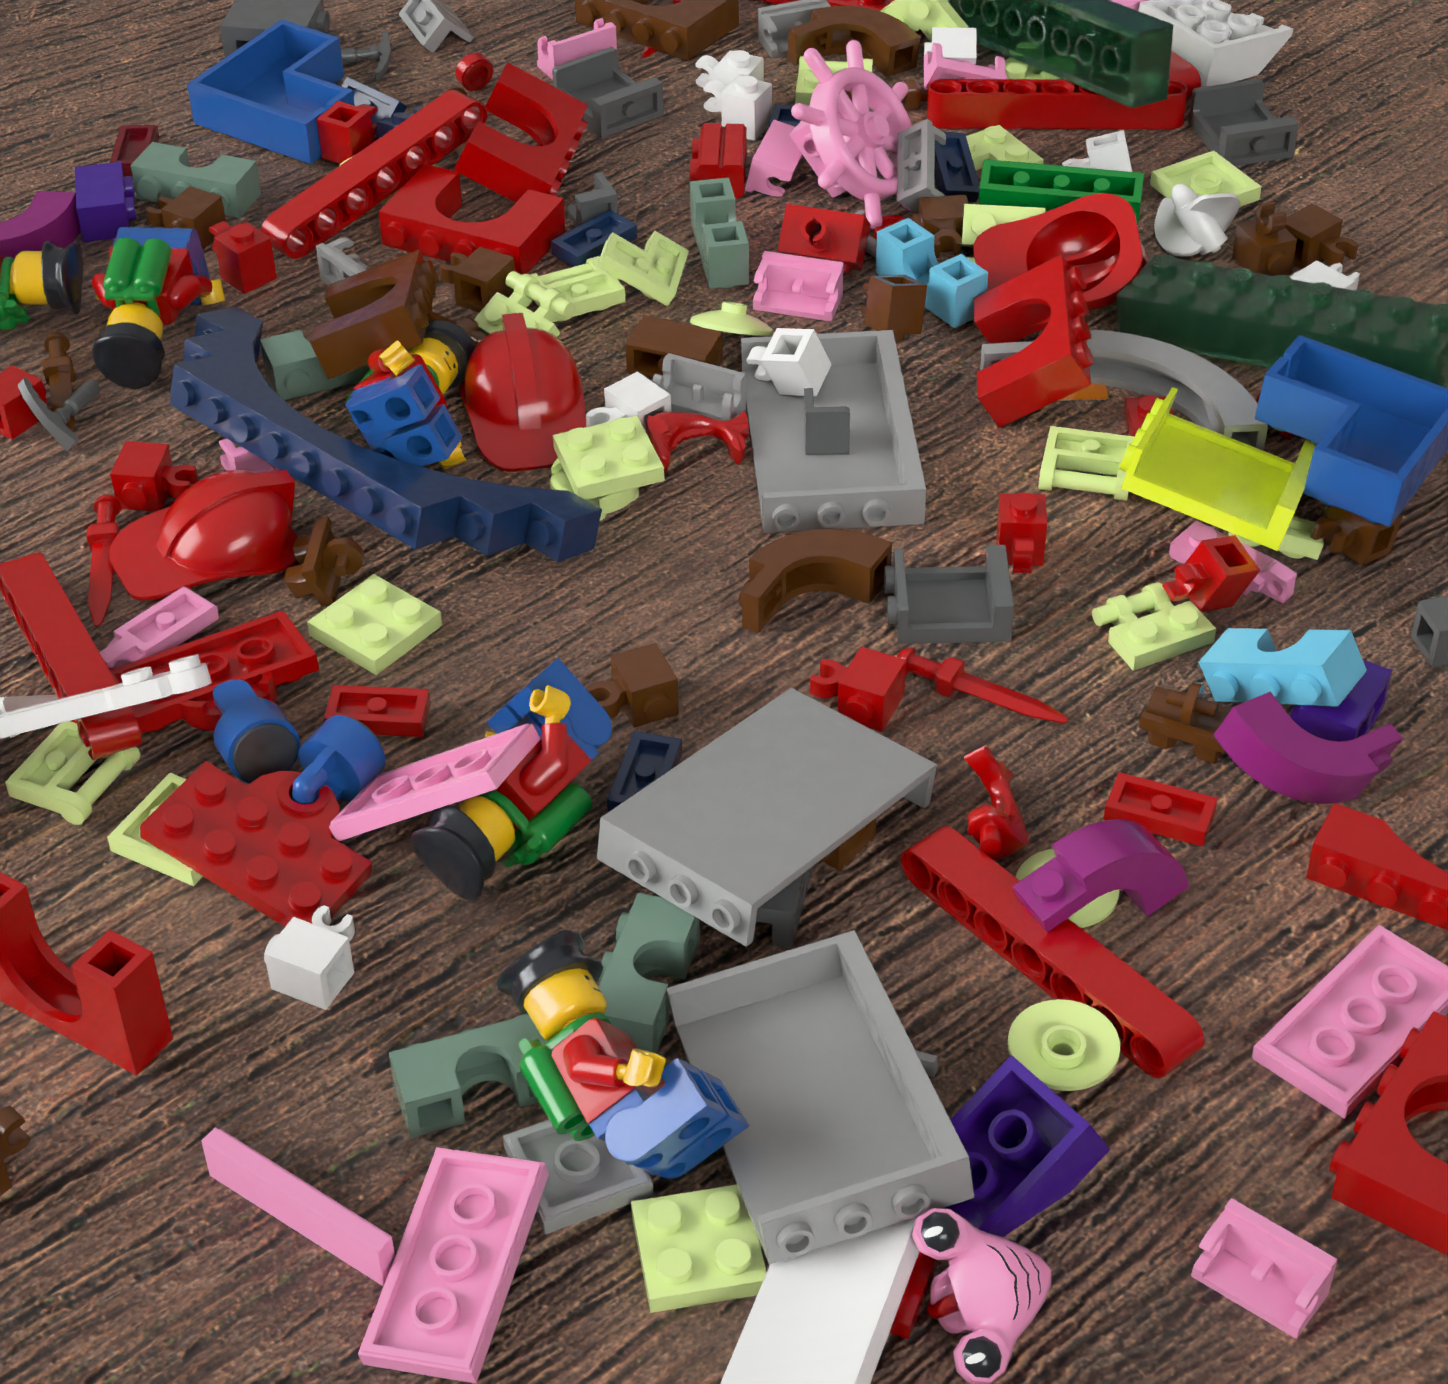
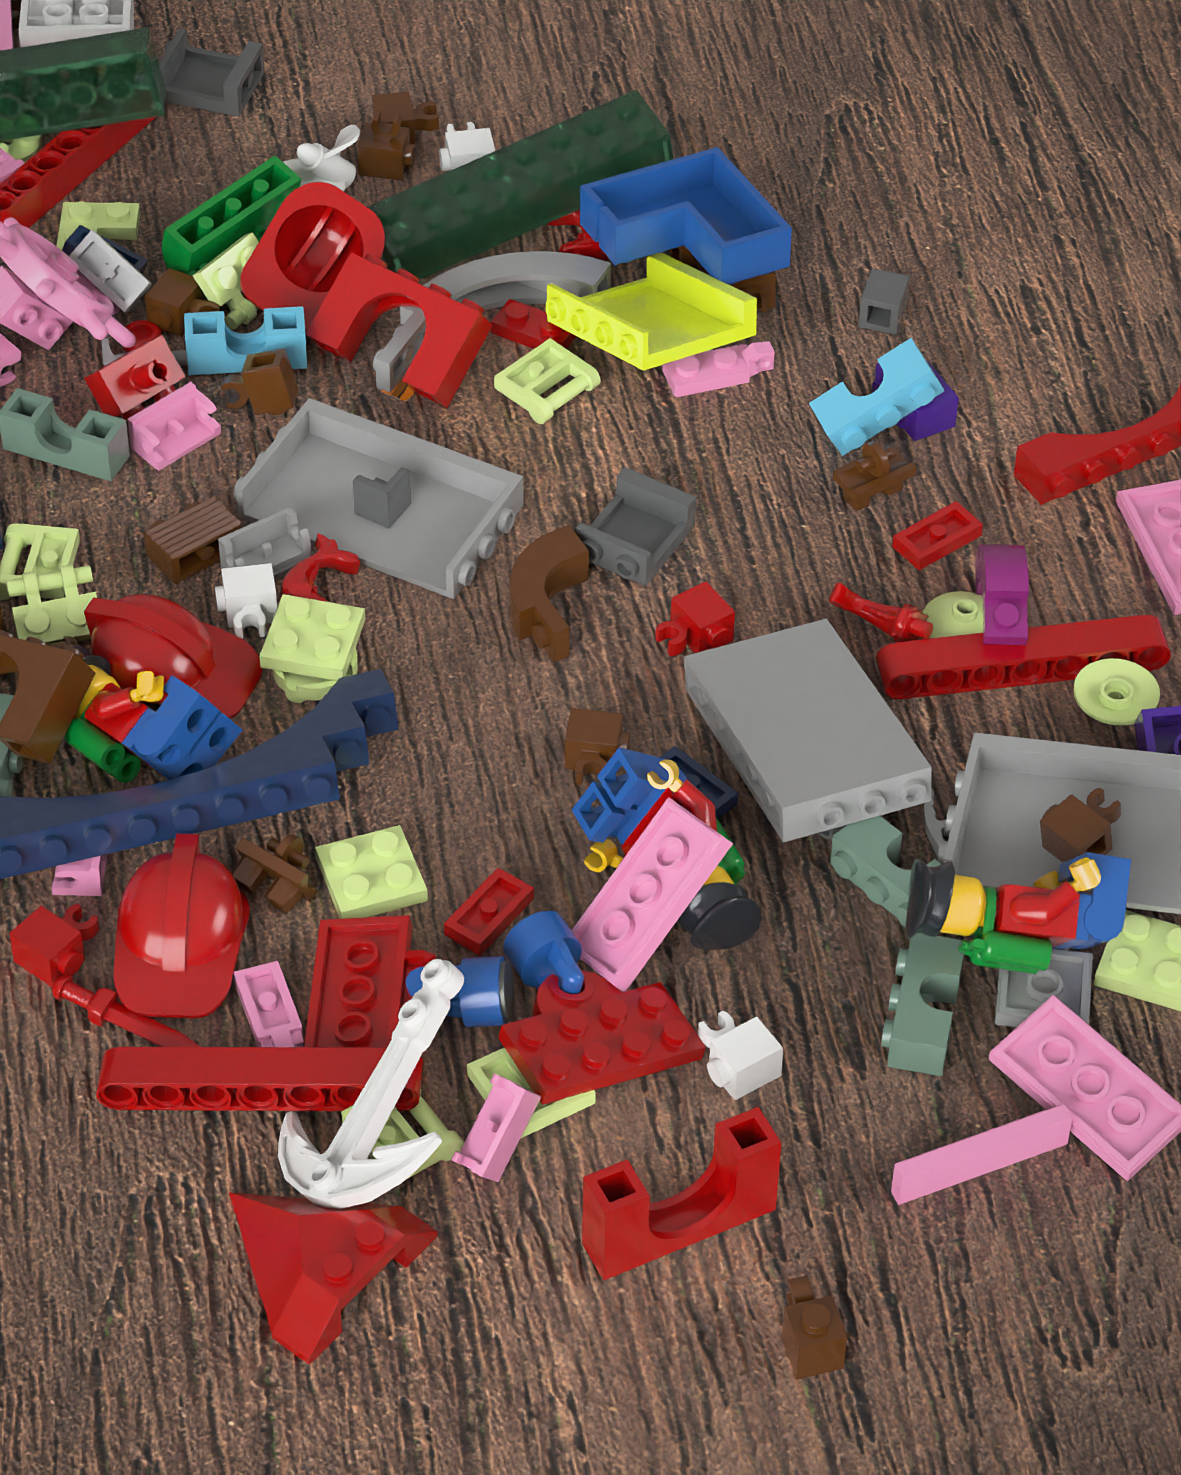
camera: 60 degrees left, 5 degrees up
yellowish green plate [597,231,689,306] -> none
yellowish green dish [690,301,773,336] -> none
white brick [746,328,832,396] -> none
red sword [897,648,1068,723] -> none
red brick [996,492,1047,573] -> none
white brick [1062,130,1133,172] -> none
yellowish green plate [1092,582,1216,671] -> none
yellowish green plate [1150,151,1261,208] -> none
red brick [1162,535,1260,612] -> none
magenta arch [1214,691,1403,804] -> none
none -> bright pink hinge [451,1073,541,1182]
none -> reddish brown brick [1040,788,1121,862]

